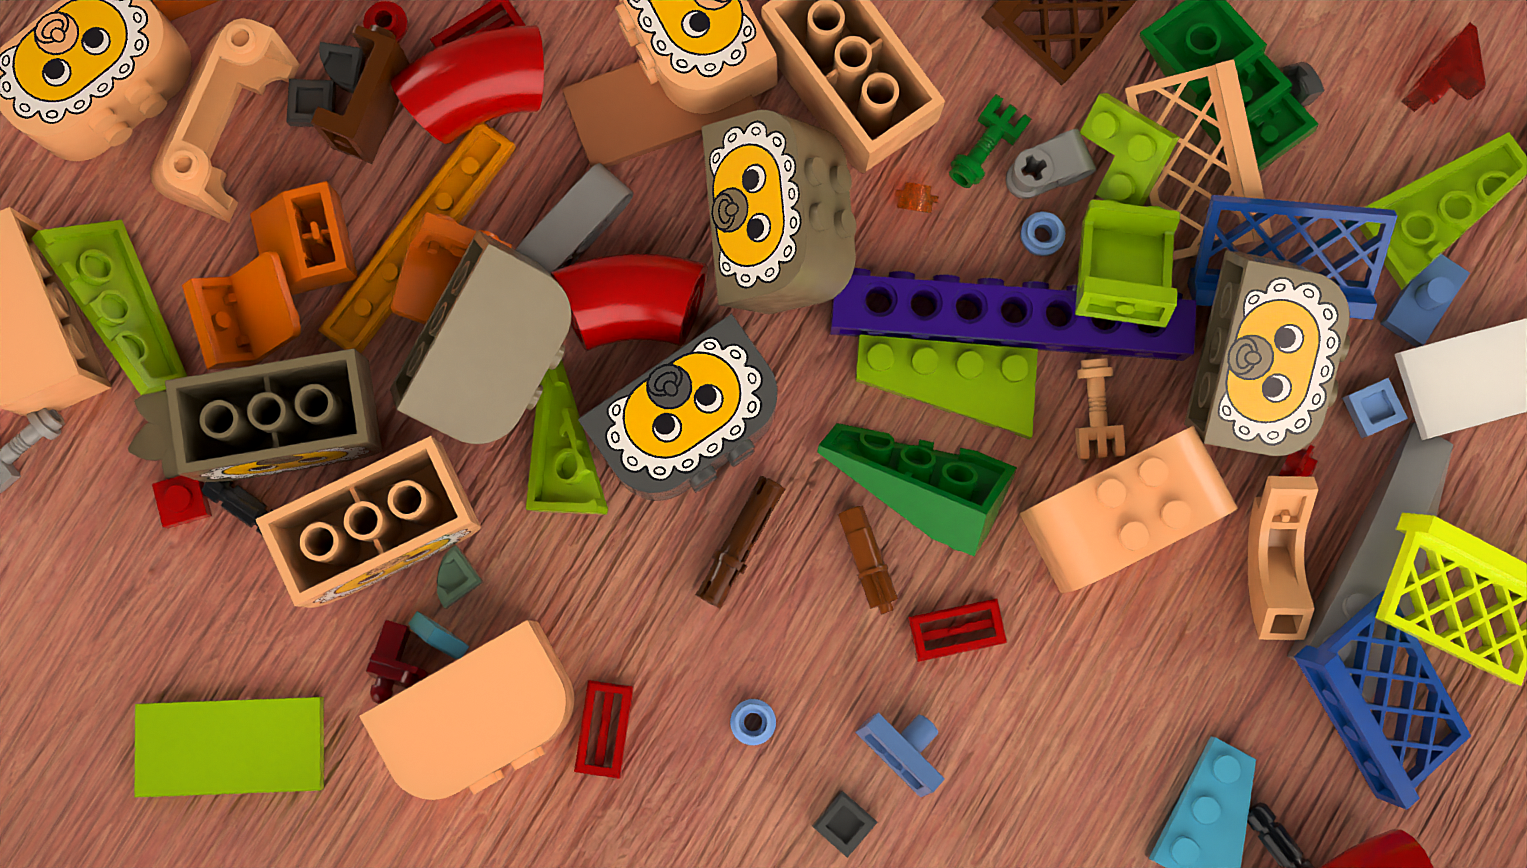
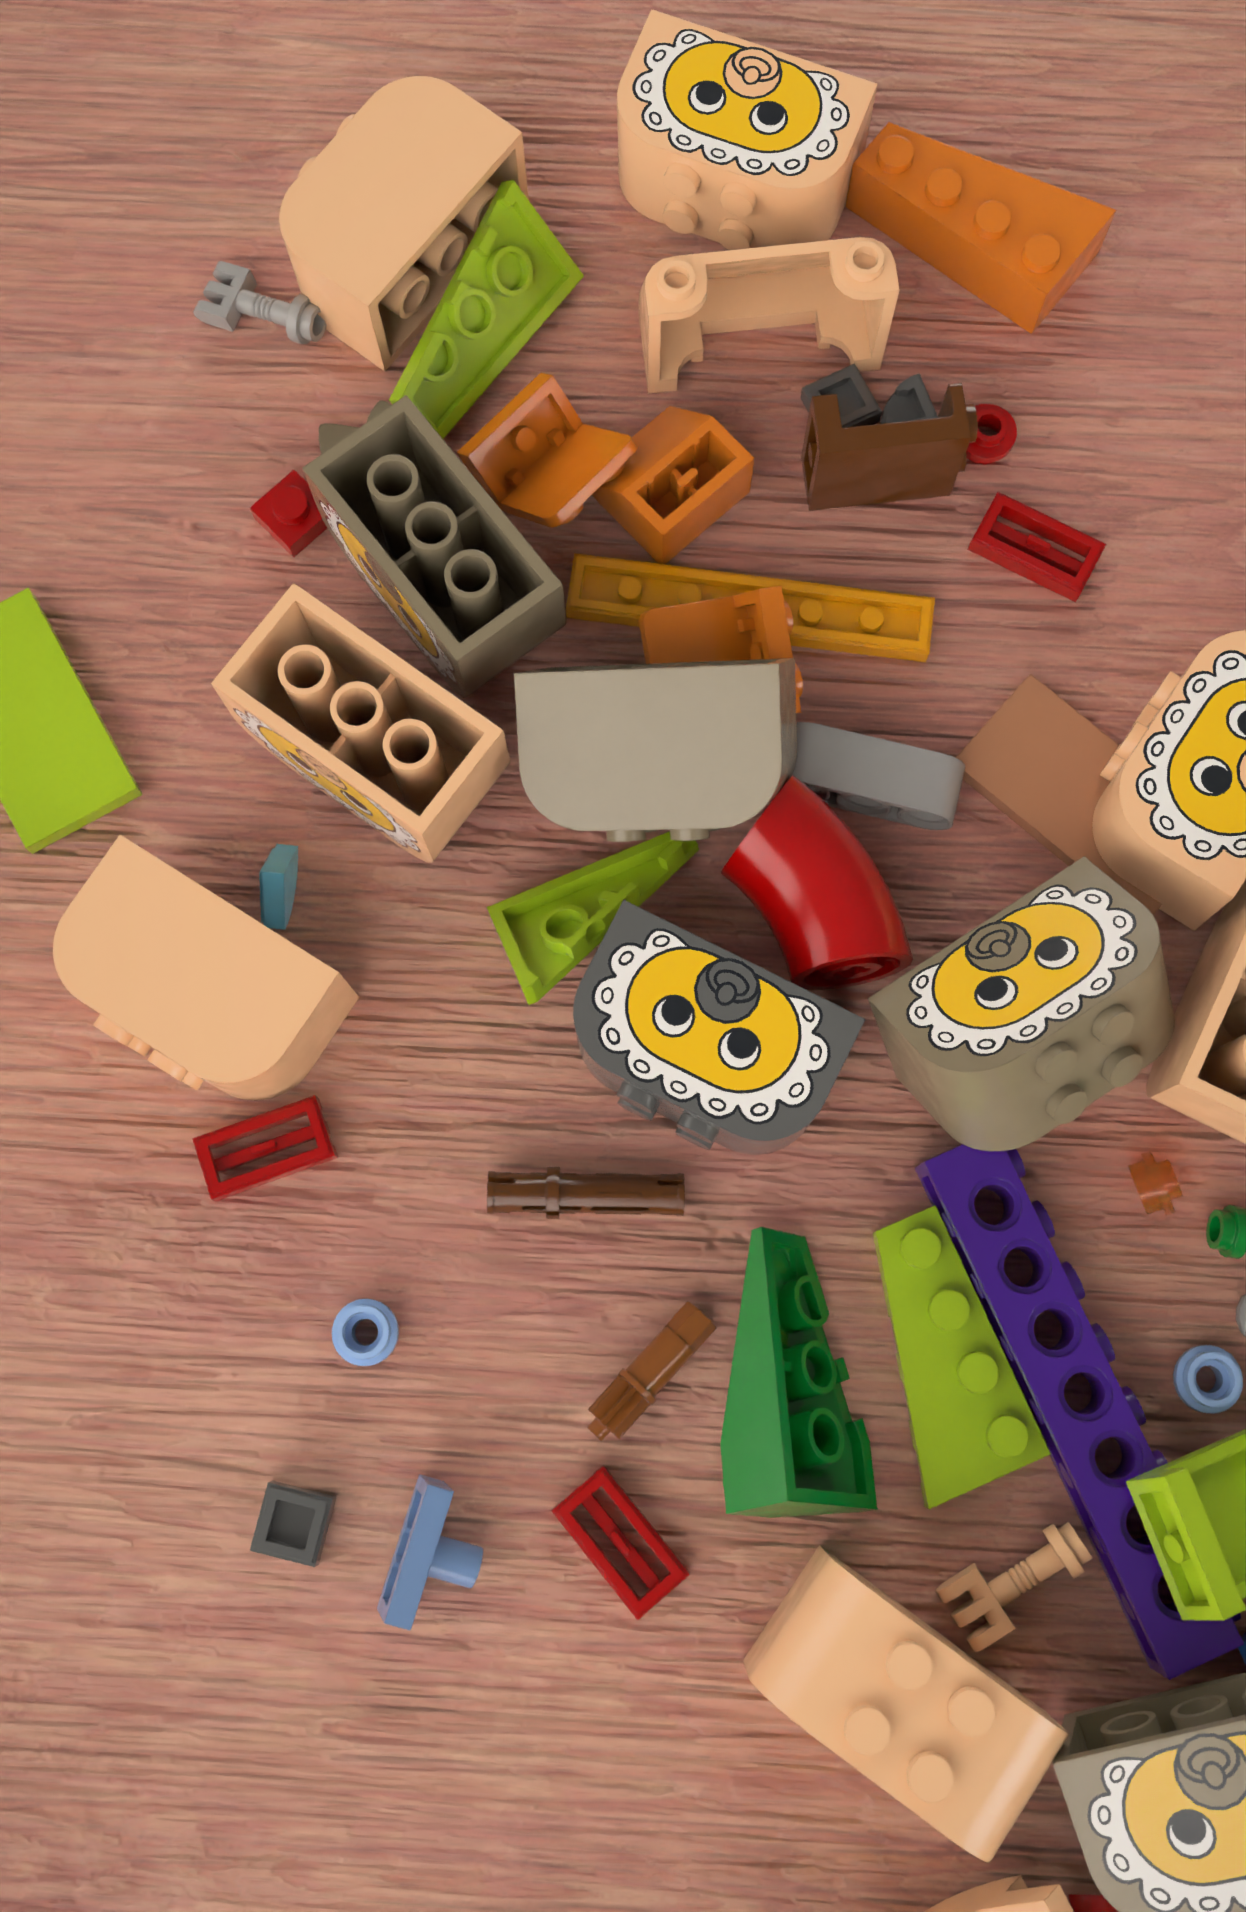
camera: 70 degrees right, 5 degrees down
black axle [202,481,273,536] -> none
dark red piece [366,620,429,704] -> none
red brick [391,25,544,144] -> none
sand green tile [437,545,484,609] -> none

